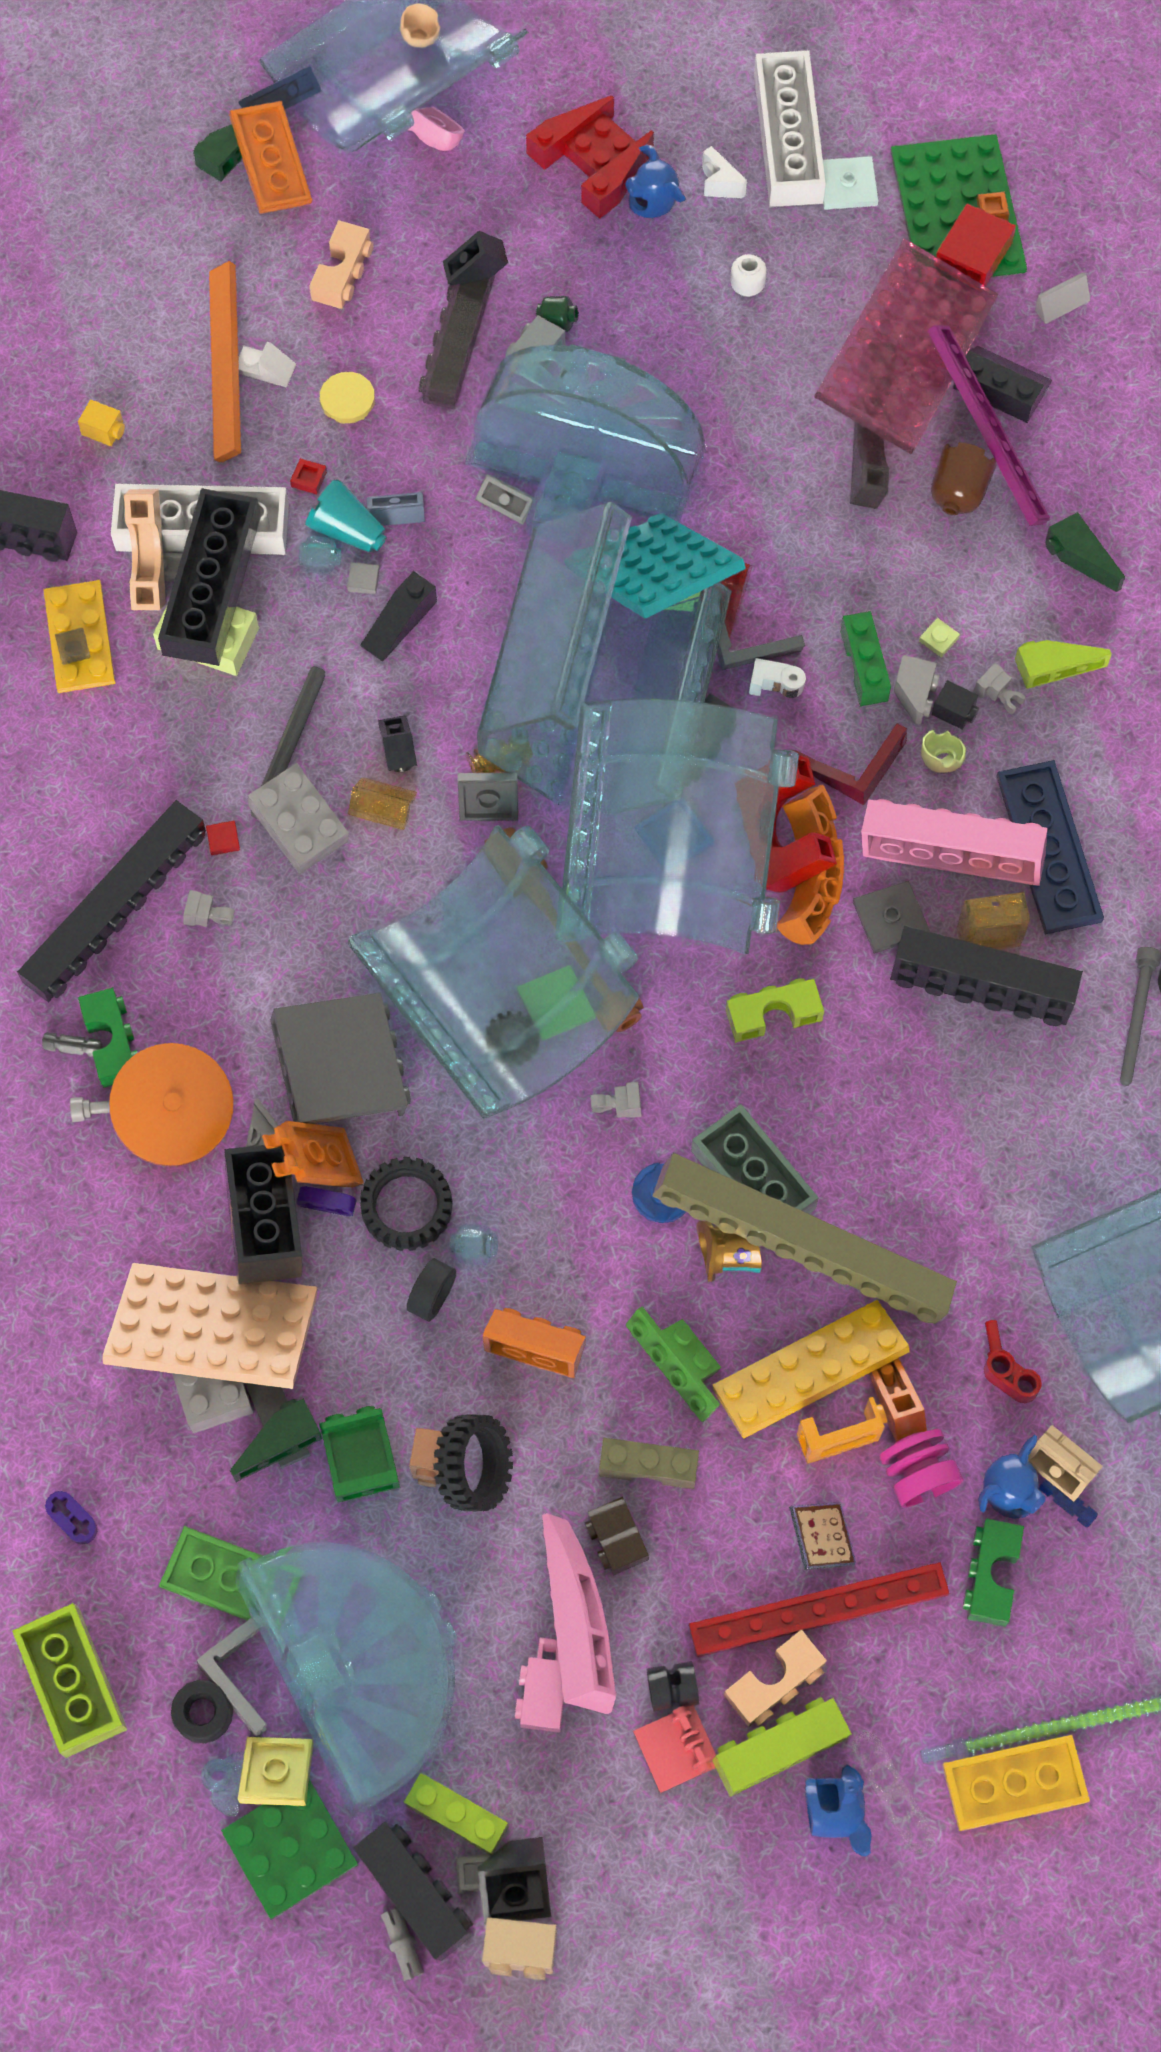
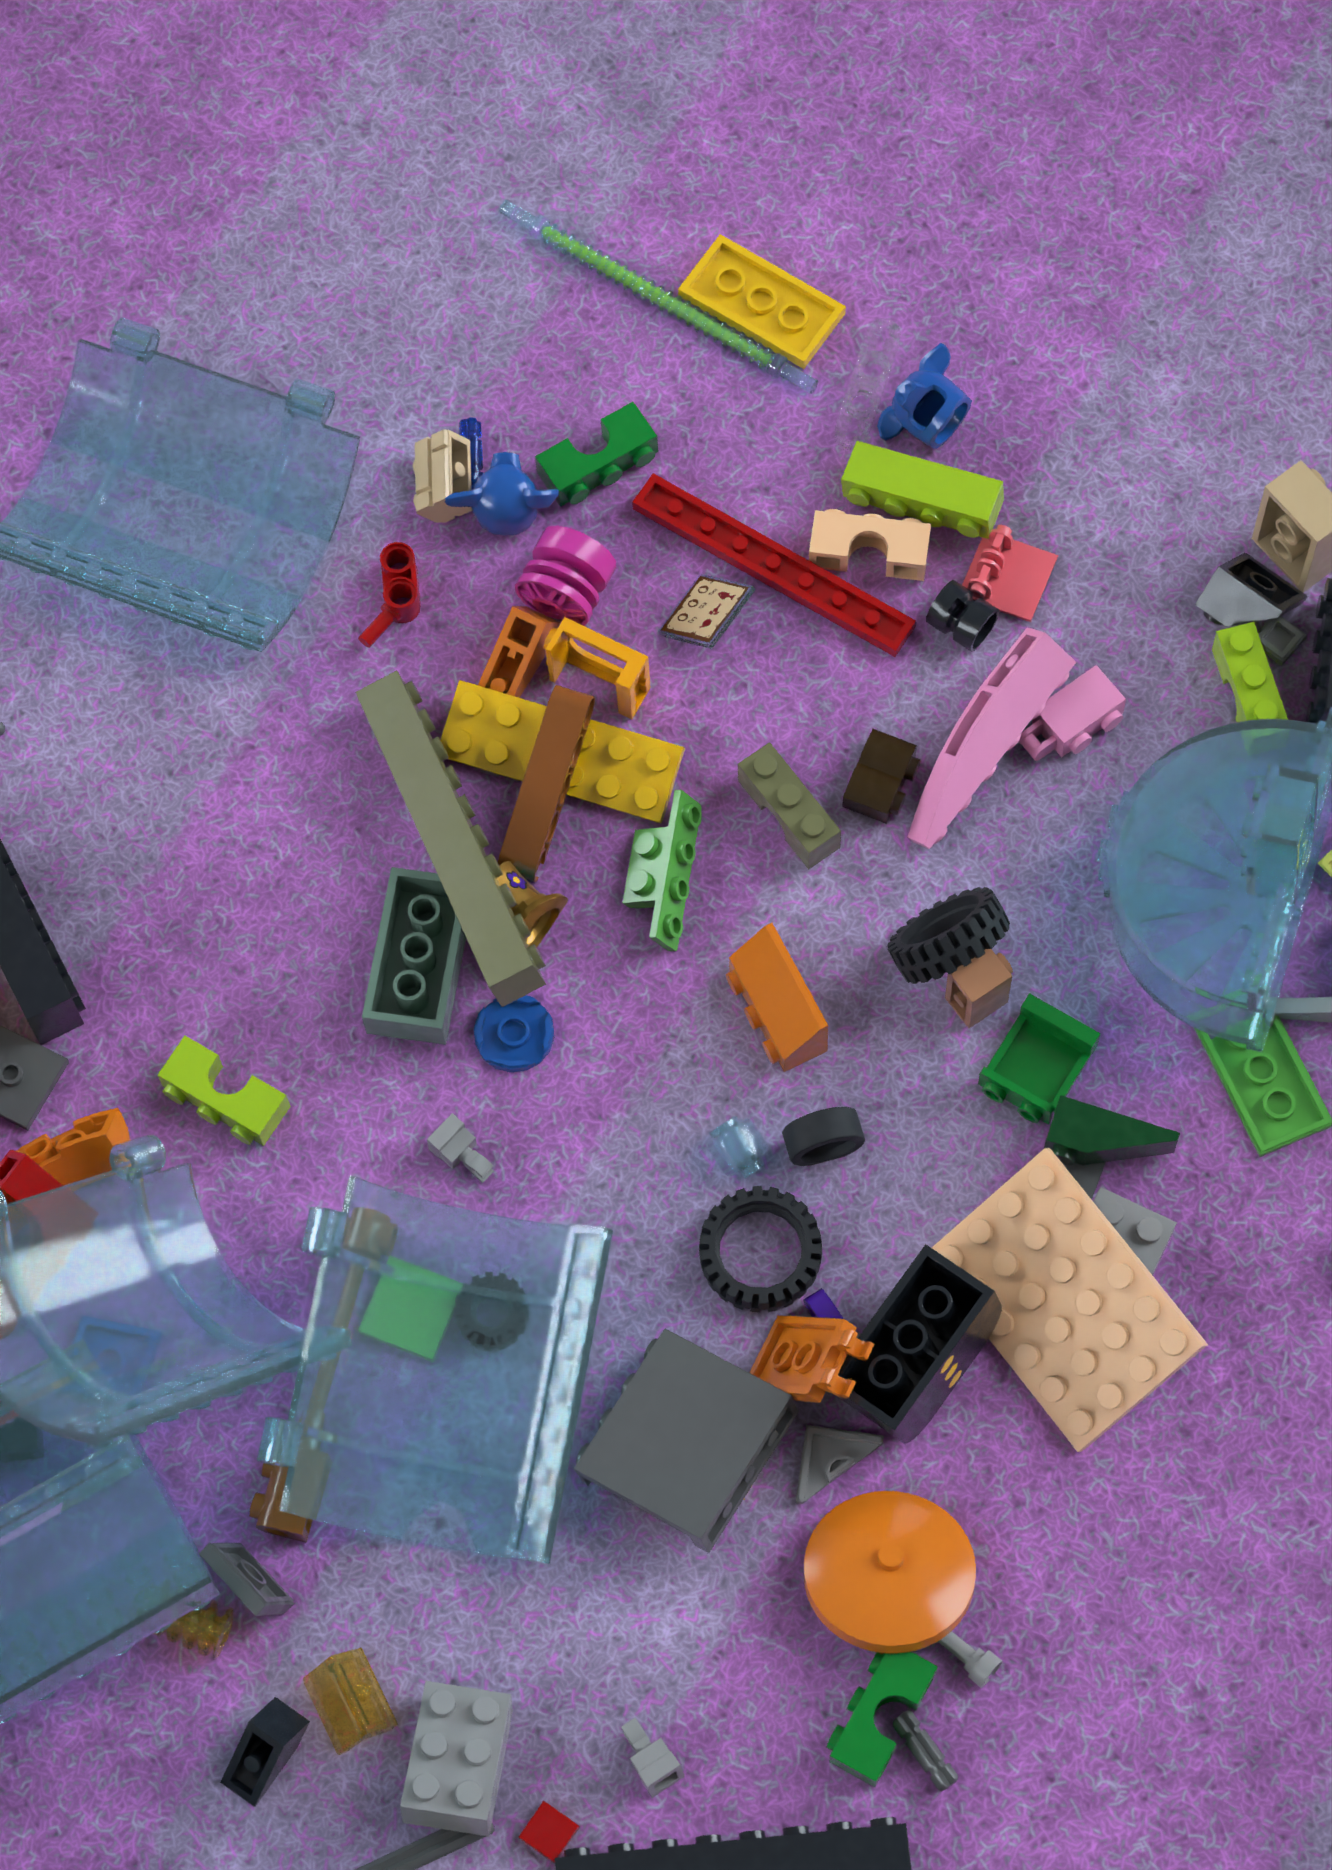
camera: 130 degrees left, 0 degrees up
none -> dark orange beam [498,685,595,882]

